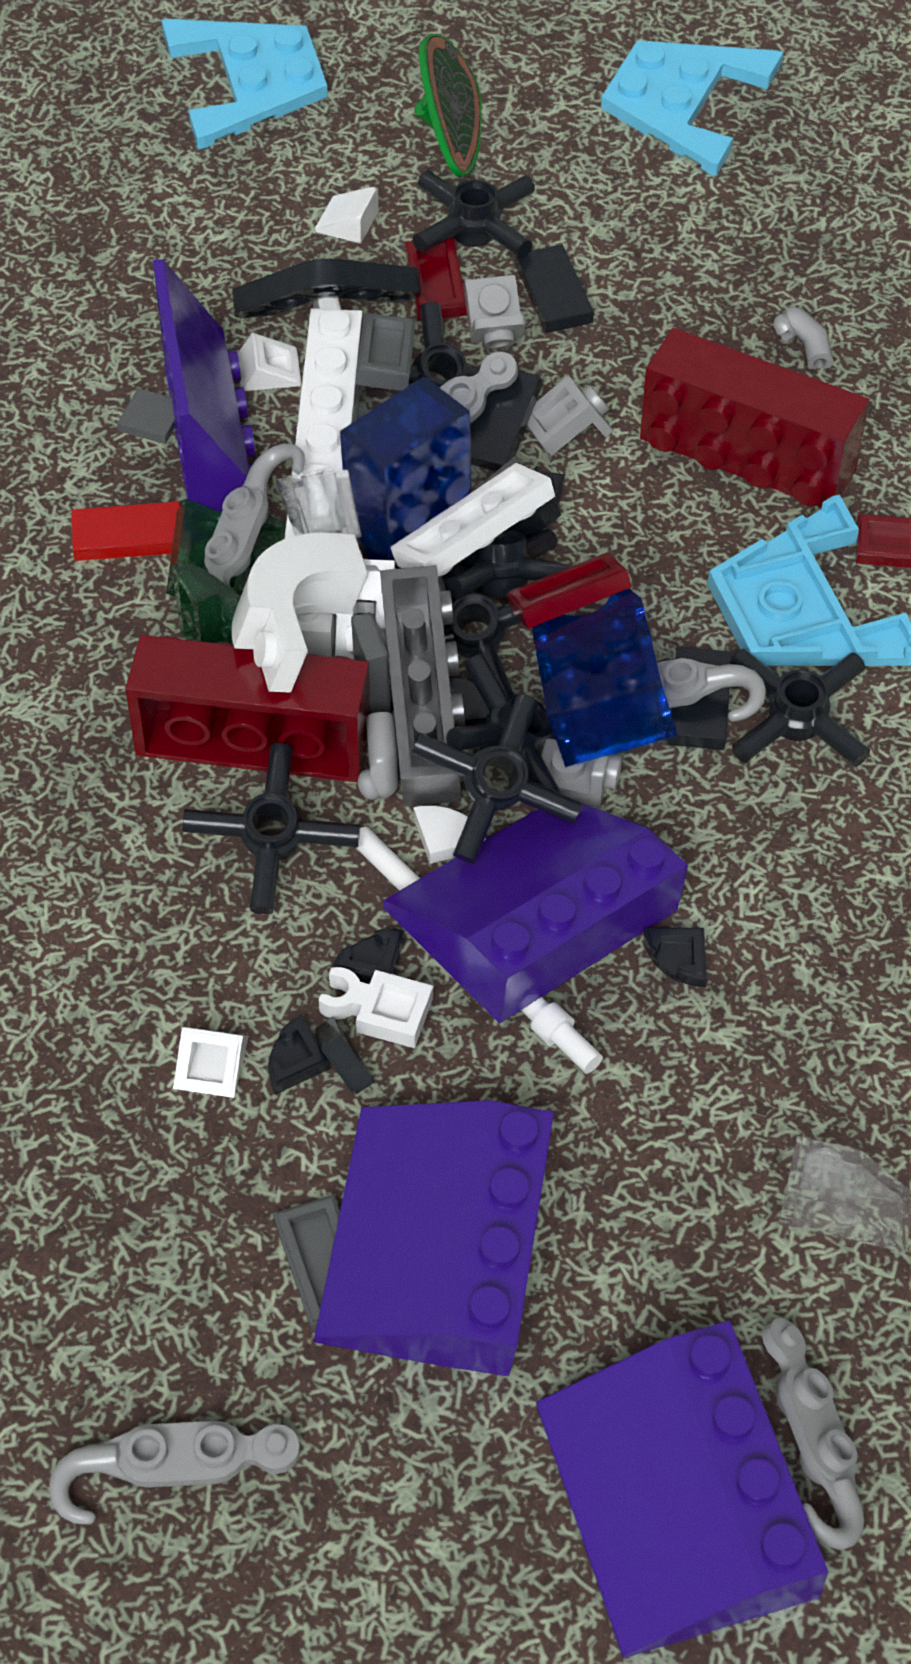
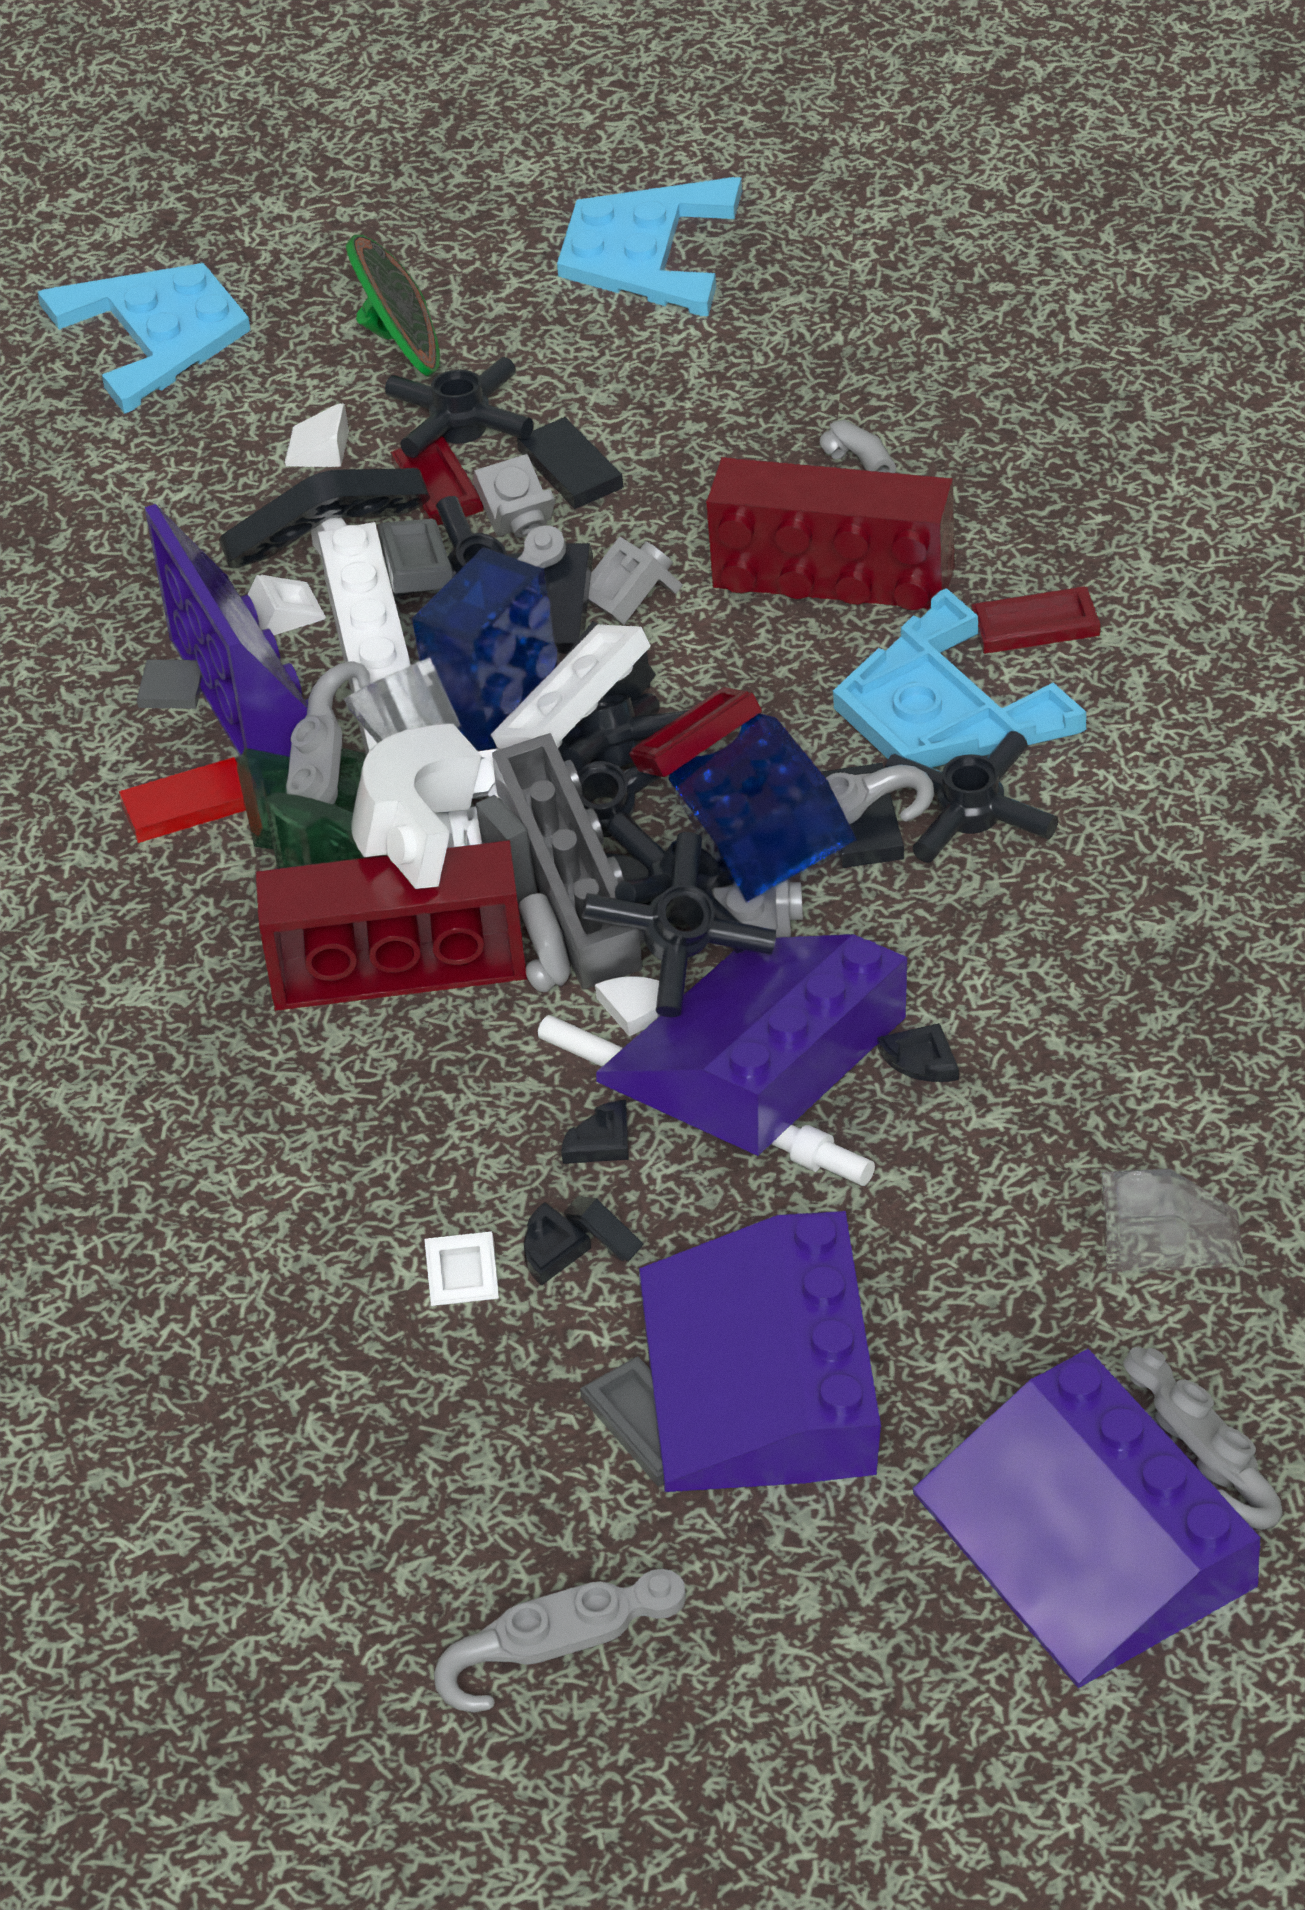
camera: 10 degrees left, 10 degrees down
black bar [182,743,360,914] -> none
white plate [319,967,433,1048] -> none

